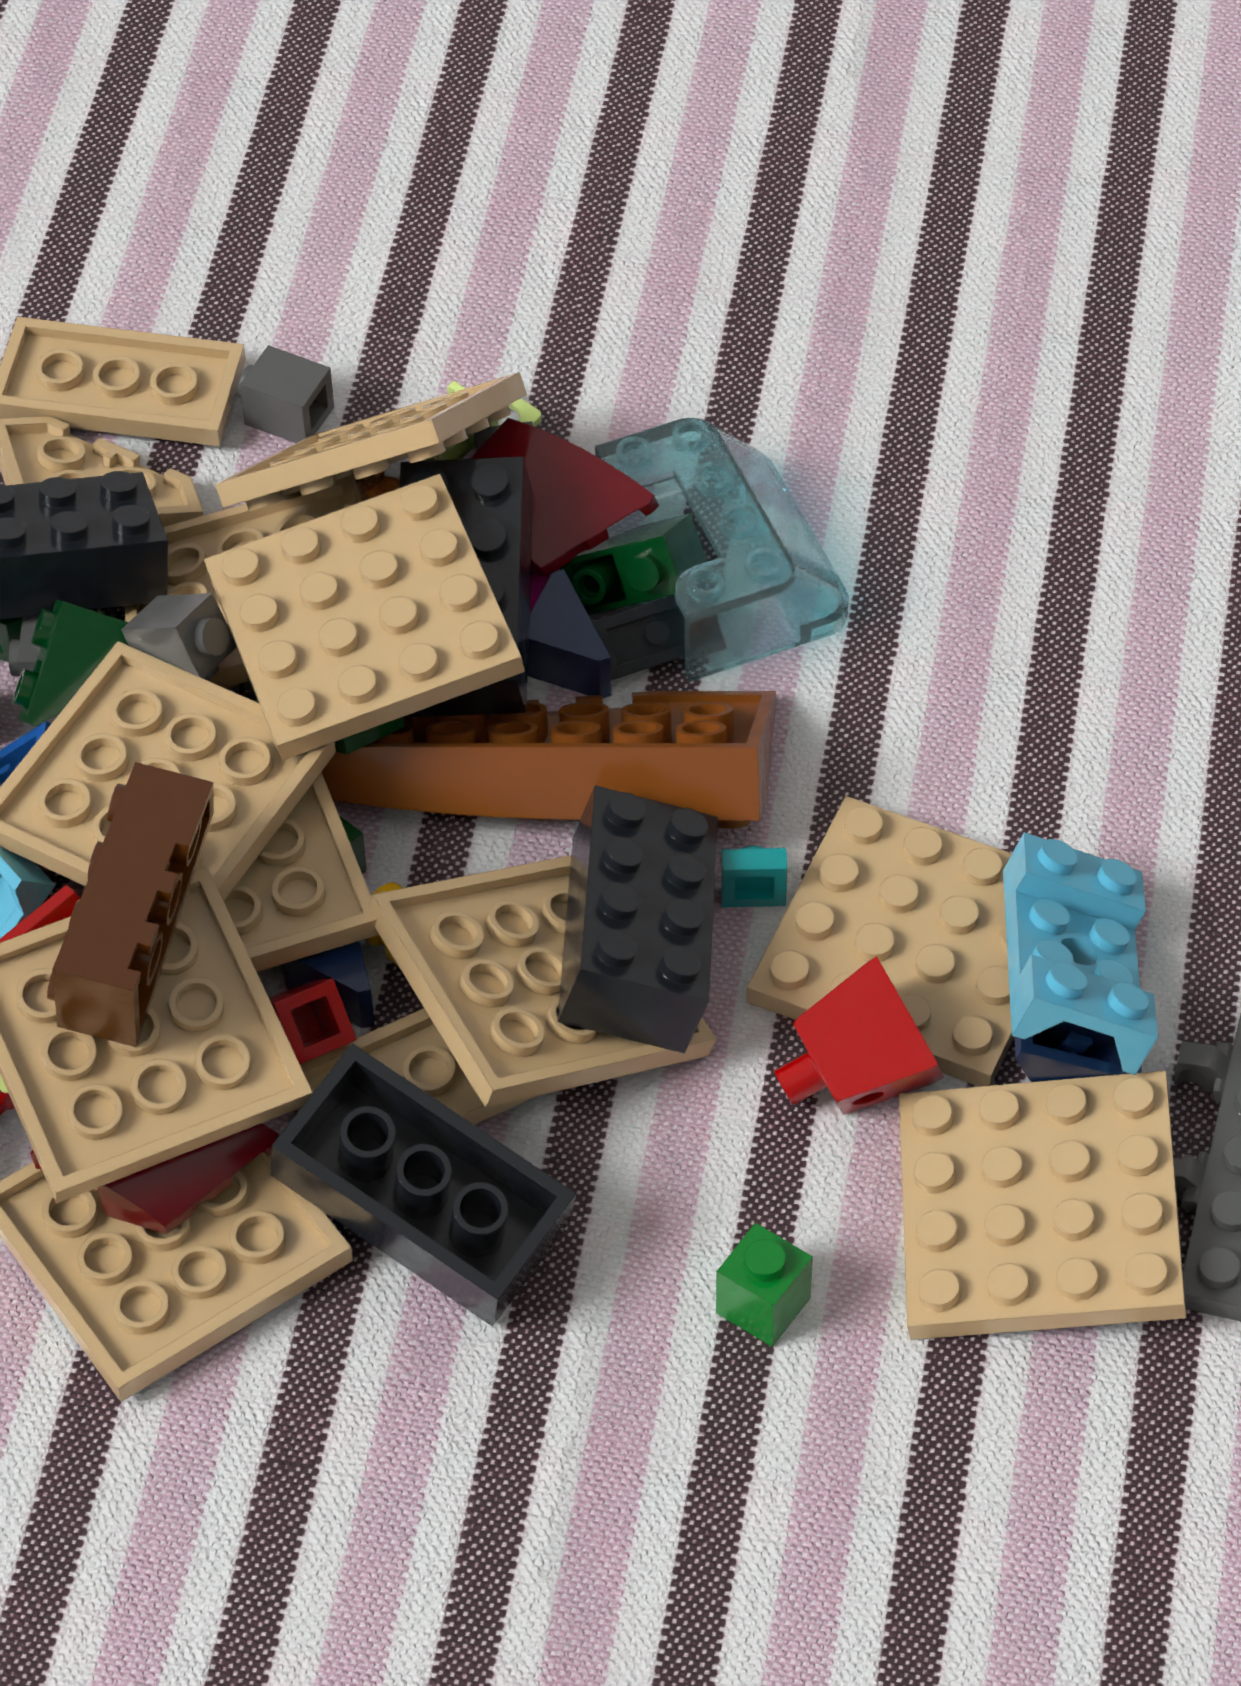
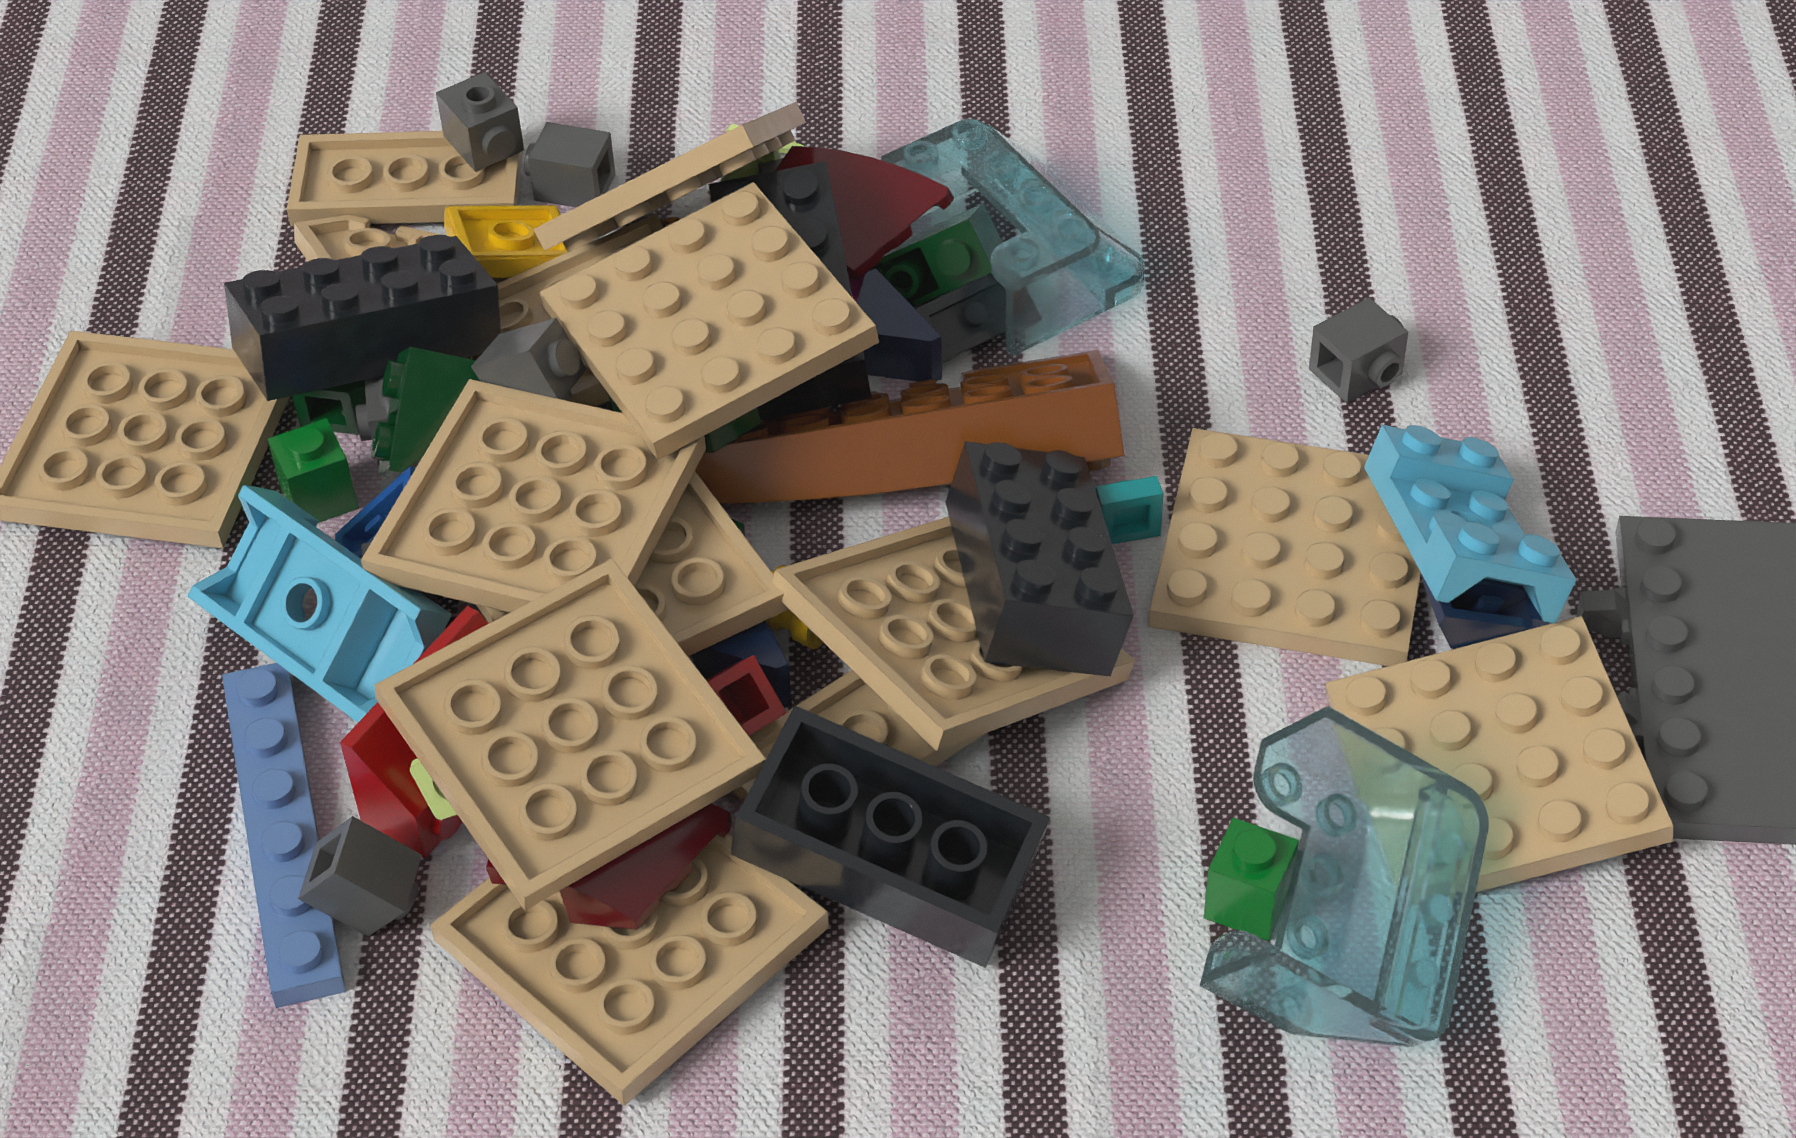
camera: 10 degrees left, 5 degrees down
reddish brown wedge [47,762,214,1048] -> none
red torso [774,957,944,1114] -> none
none -> dark grey brick [436,72,524,172]
none -> yellow tile [444,205,567,278]
none -> clear light blue windscreen [1200,706,1489,1047]
none -> dark grey brick [1309,297,1409,404]

